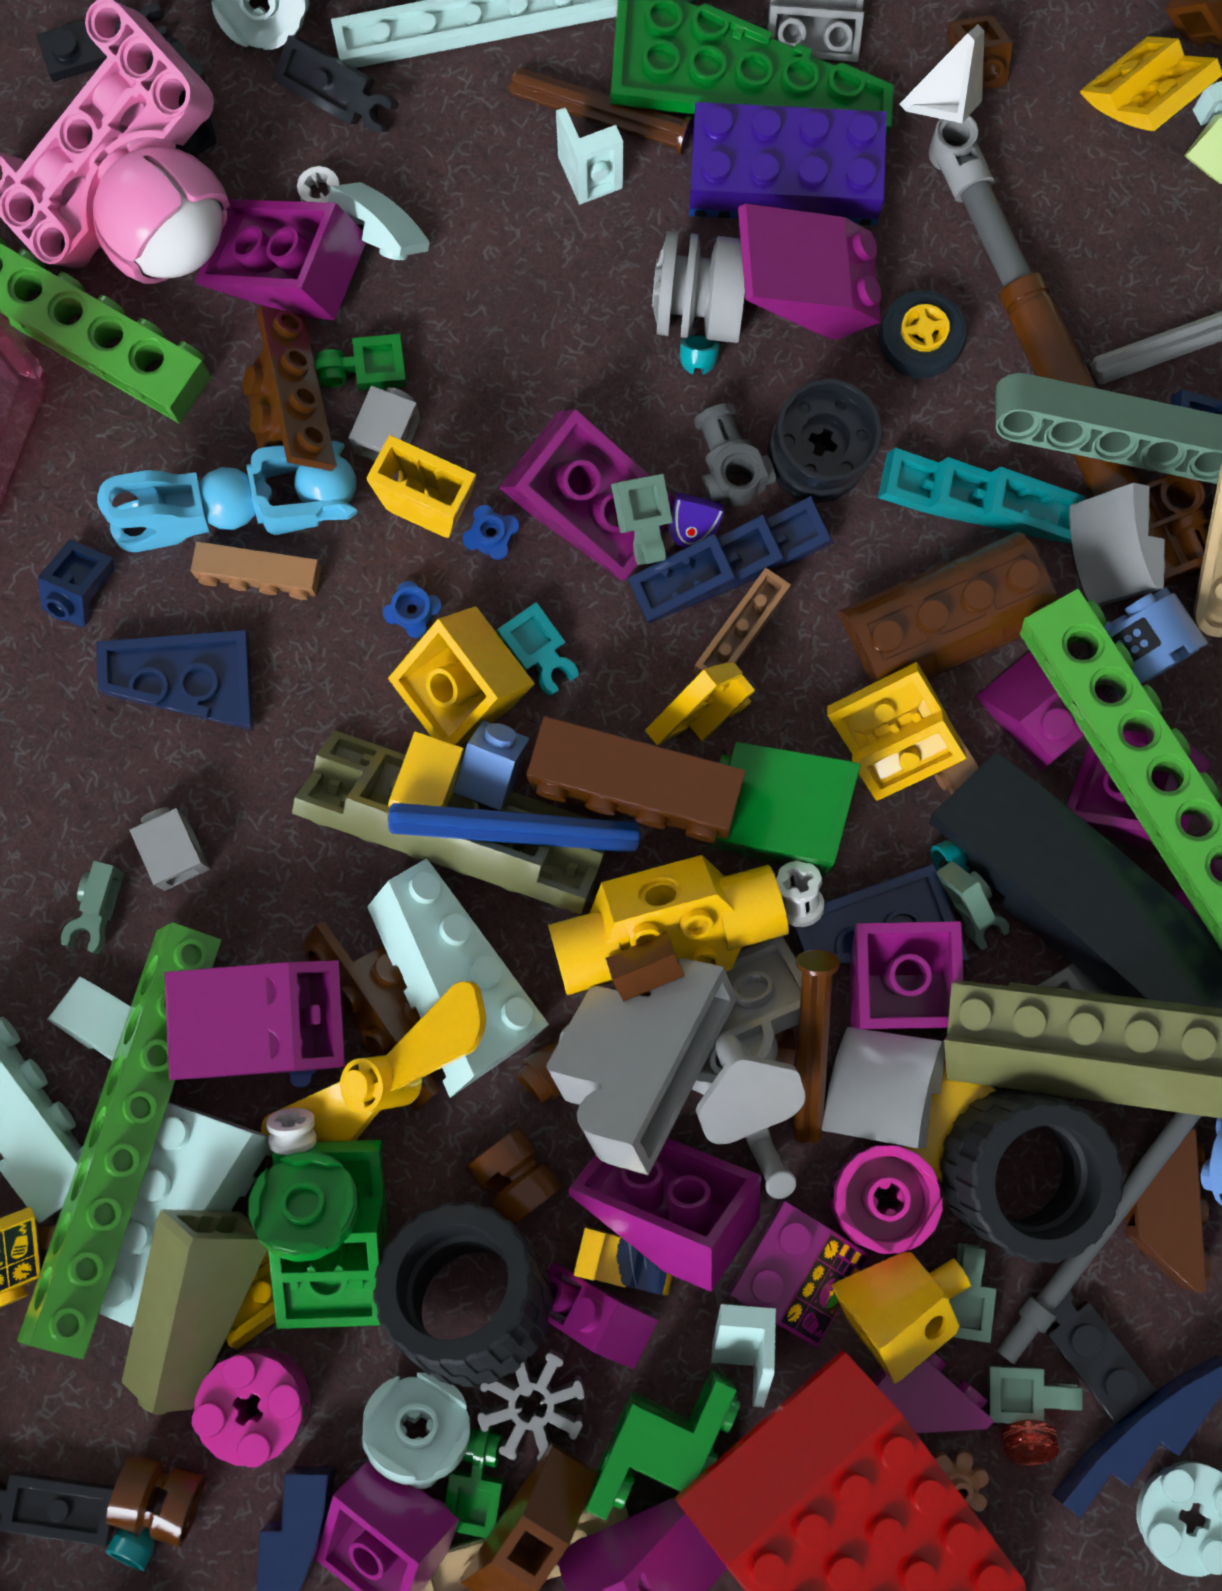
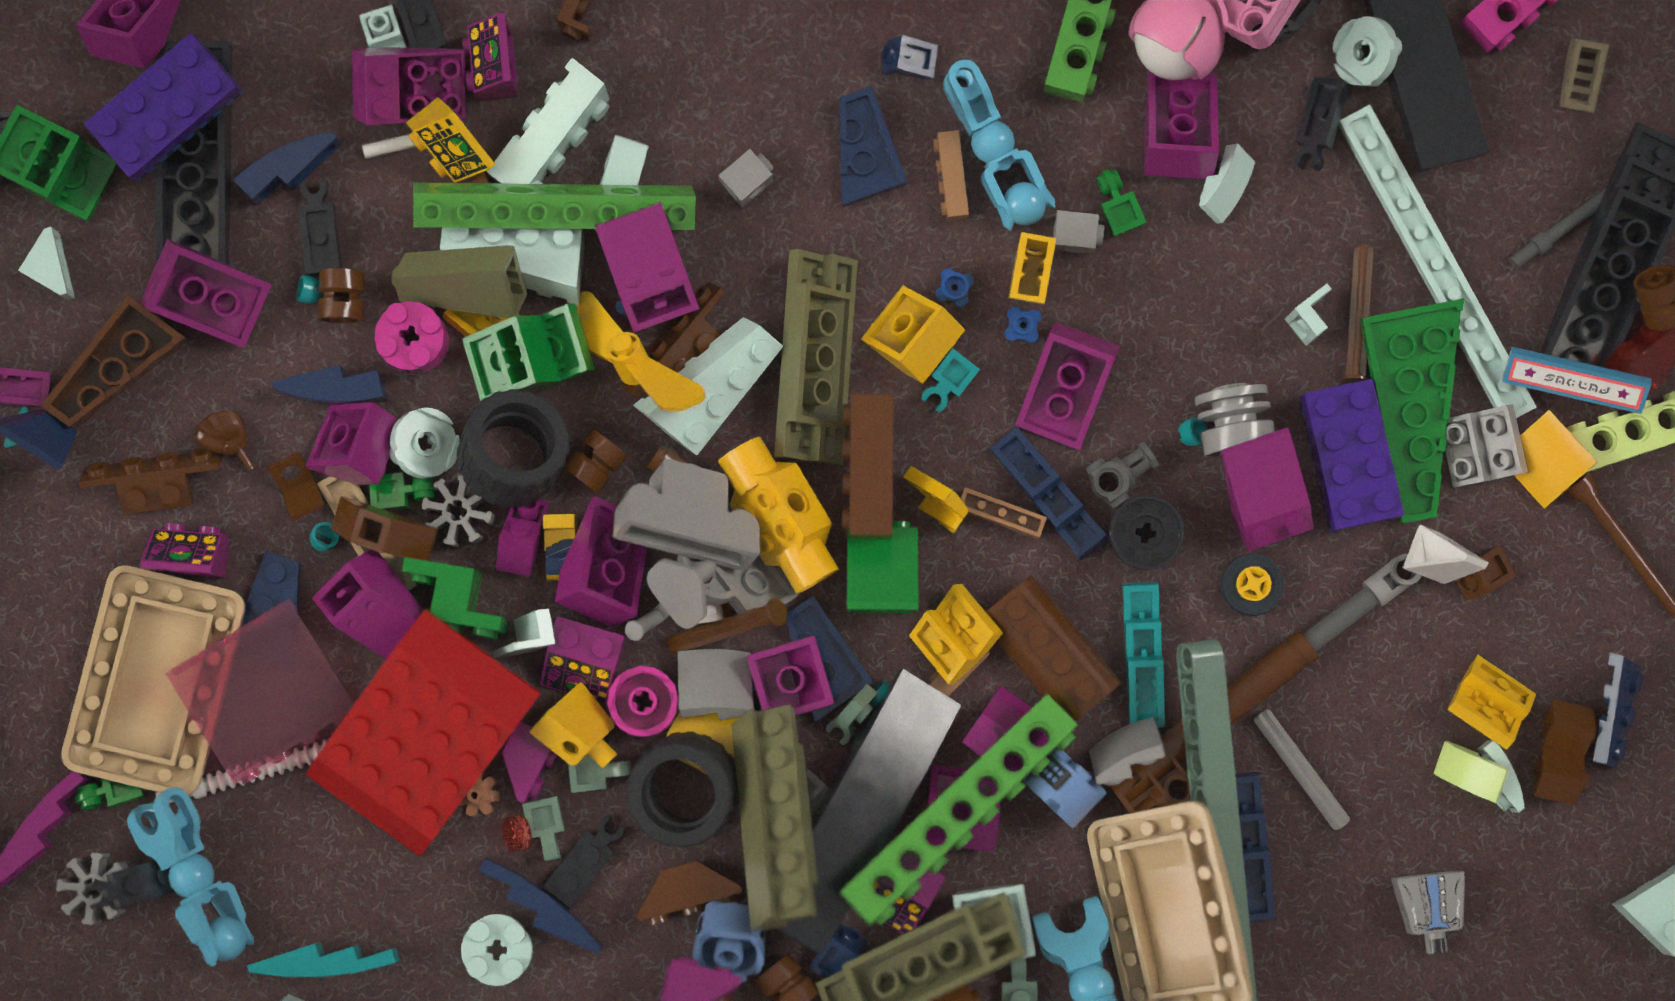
camera: 75 degrees right, 5 degrees up
sand green plate [61,861,125,954] -> none
reddish brown bracket [242,305,337,471] -> none
green tile [249,1151,359,1262] -> none
white bush [266,1108,317,1155] -> none
white bush [297,166,340,202] -> none
blue axle [387,803,640,852] -> none
yellow slope [388,732,465,808] -> none
medium blue brick [453,720,530,811] -> none
reddish brown piece [606,932,685,1002] -> none
sand green plate [611,474,673,565] -> none
dark purple tile [668,492,724,548] -> none
white bush [776,861,825,927] -> none
dark grey bar [997,1112,1201,1364] -> none

